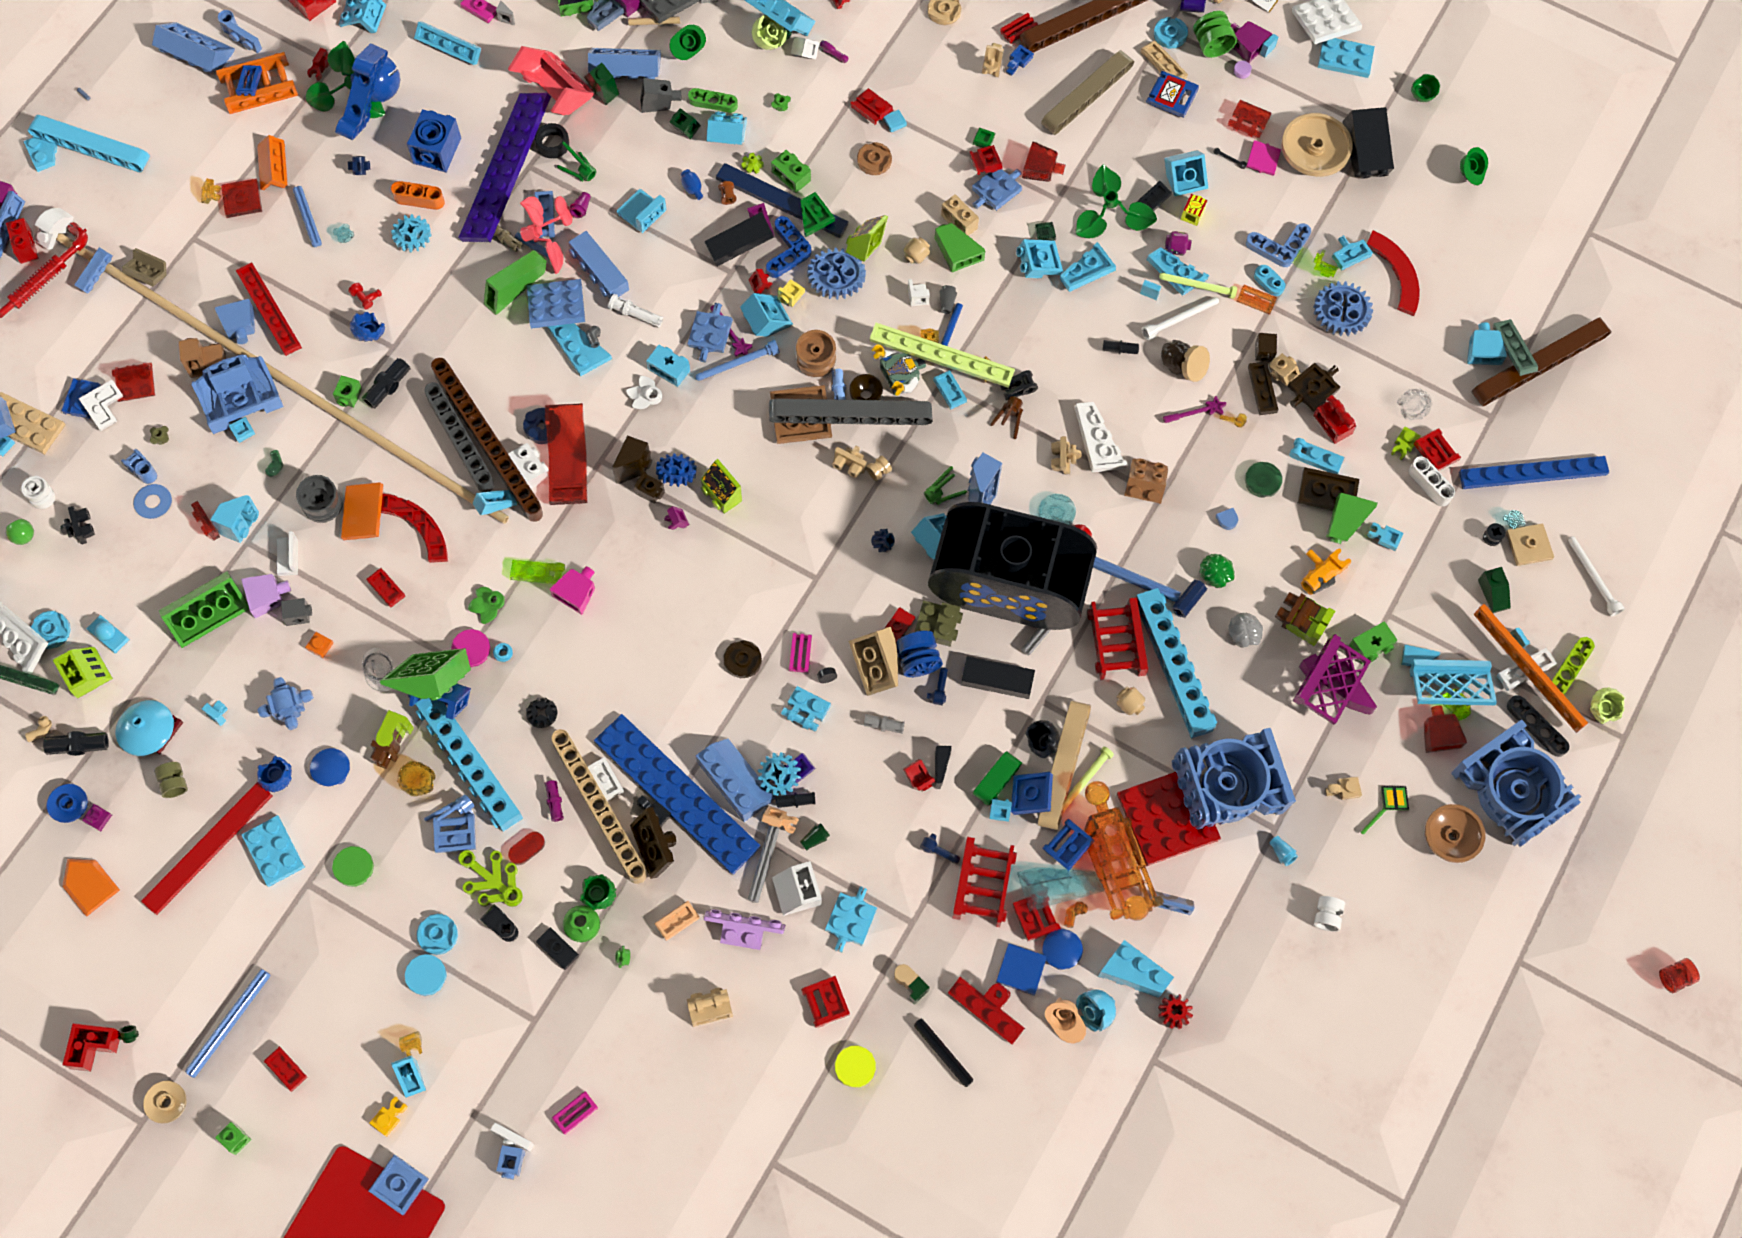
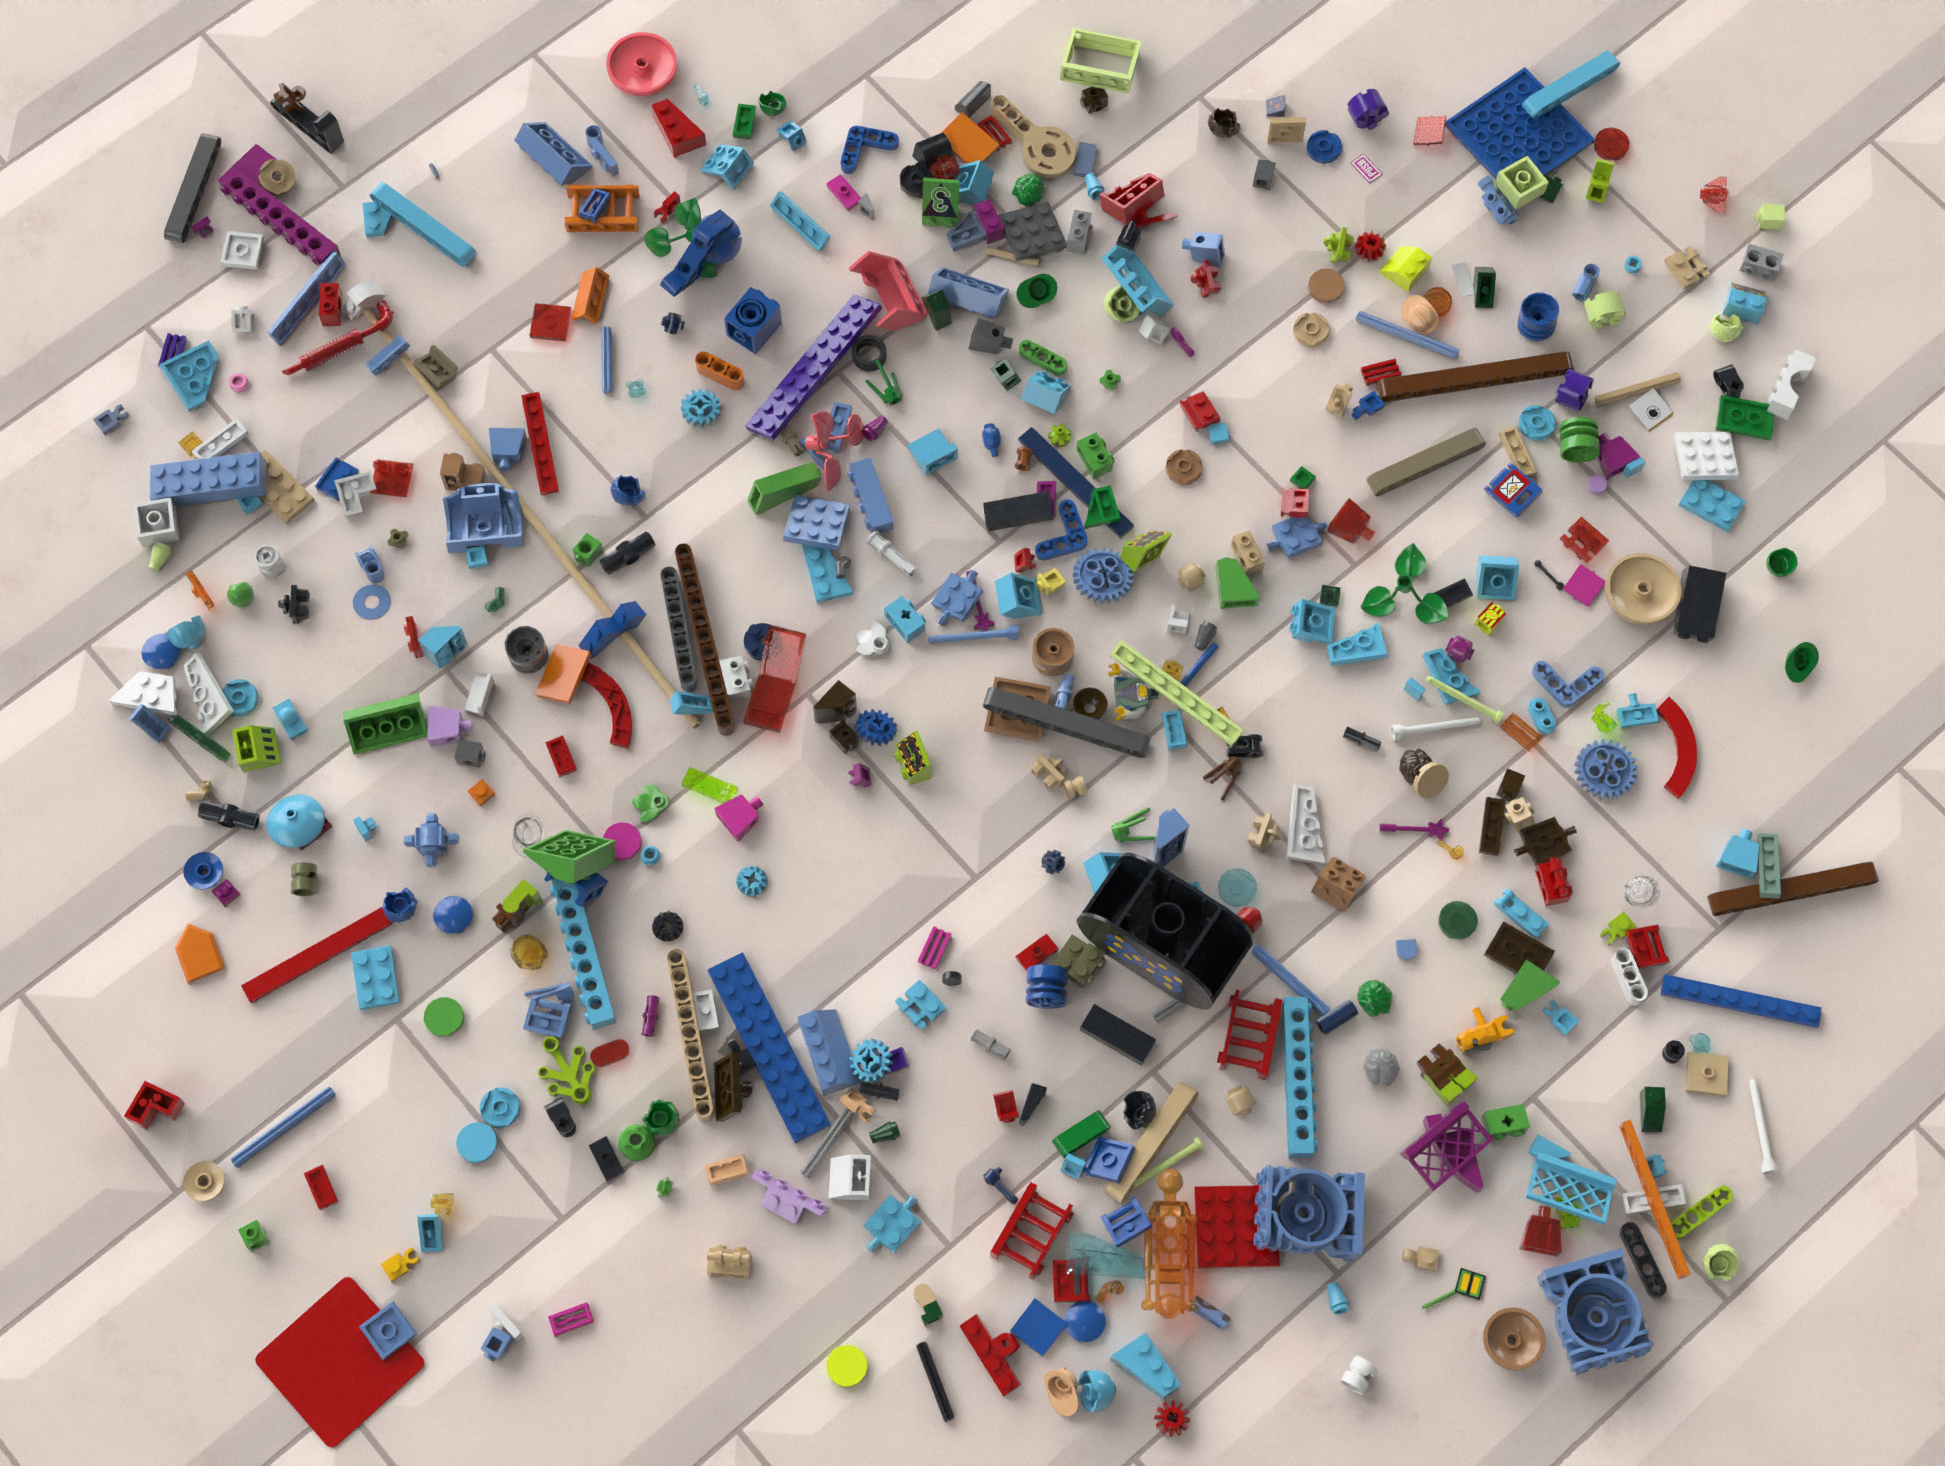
camera: 20 degrees right, 0 degrees up
dark green plate [118,1025,139,1043] -> none
clear yellow tile [201,178,221,204] -> none
red piece [348,283,382,310] -> none
dark brown tile [723,640,762,679] -> none
red plate [801,976,850,1028] -> none
tan slope [848,627,898,696] -> none
dark blue piece [927,667,948,706] -> none
none -> blue arch [578,601,647,659]
none -> medium azure gear [736,865,768,896]

